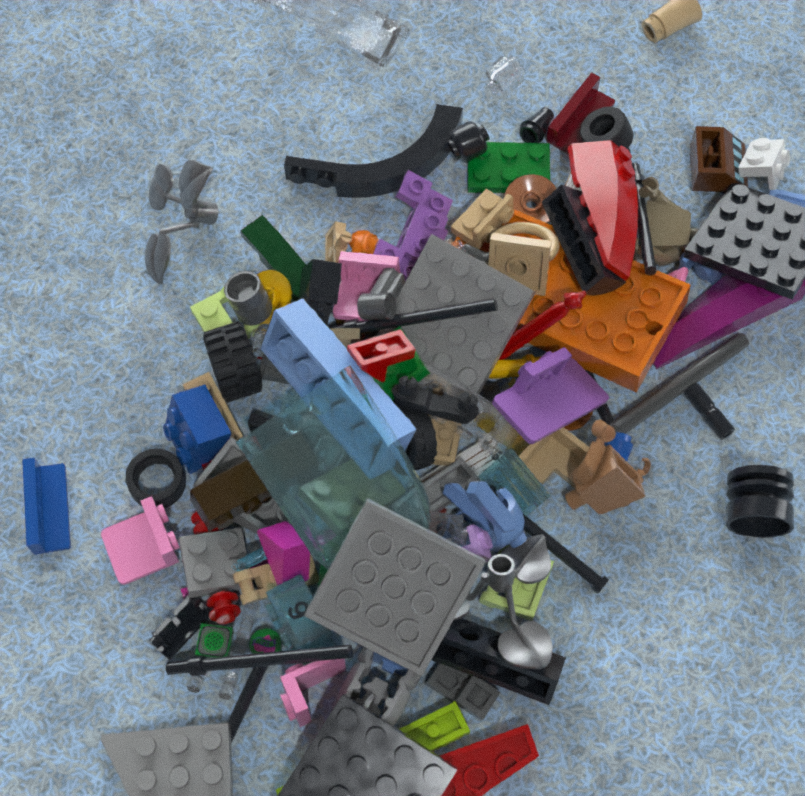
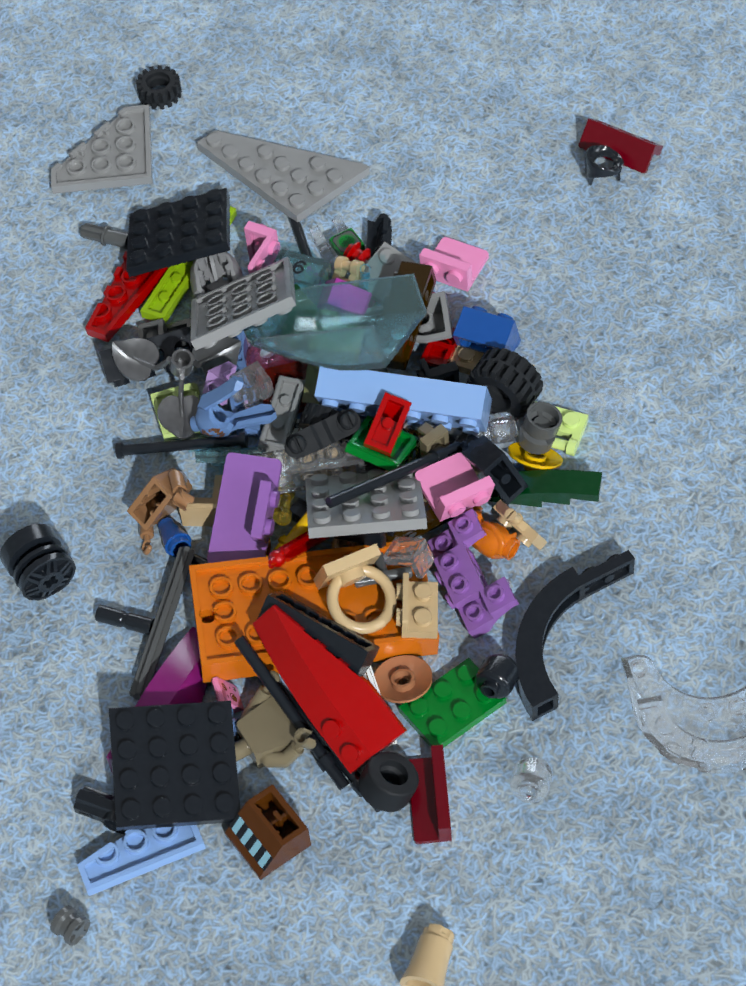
camera: 145 degrees right, 10 degrees down
blue panel [22,457,71,555] -> none
black tyre [125,449,186,508] -> none
flat silver plant [145,160,218,285] -> none
black bar [166,644,353,676] -> none
dark grey piece [357,268,406,320] -> none
black cone [519,107,554,143] -> none
white bracket [739,138,790,190] -> none

